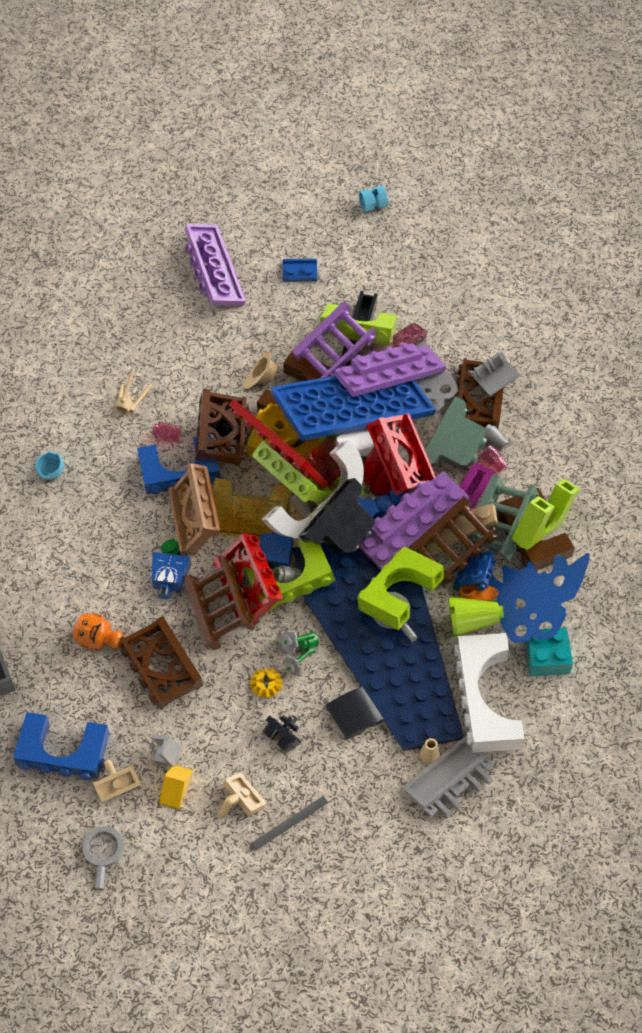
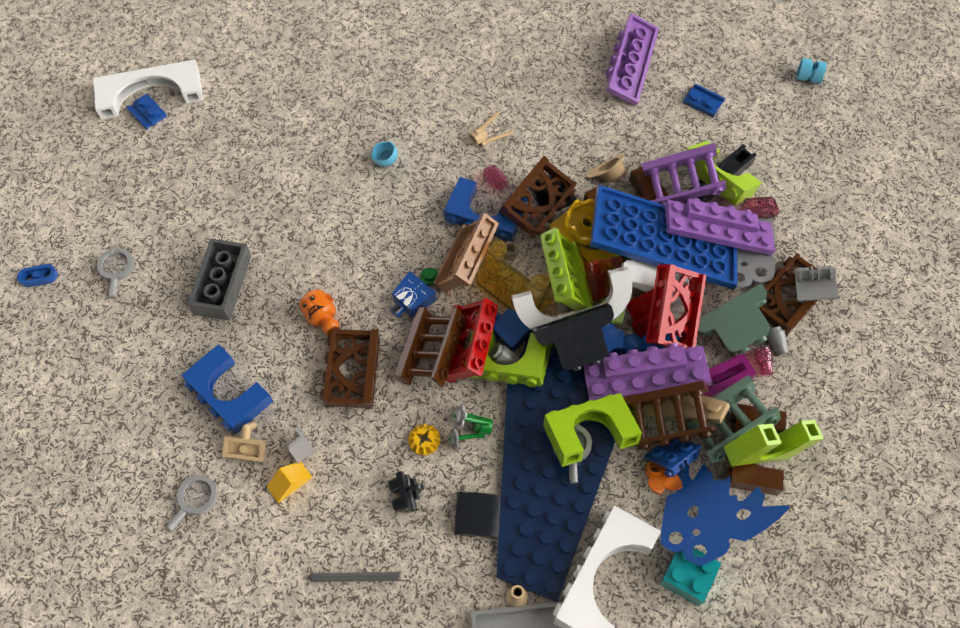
camera: 35 degrees right, 5 degrees up
tan plate [218,772,266,818] -> none
red wing [229,399,329,489] -> none
lime cone [449,597,504,638] -> none

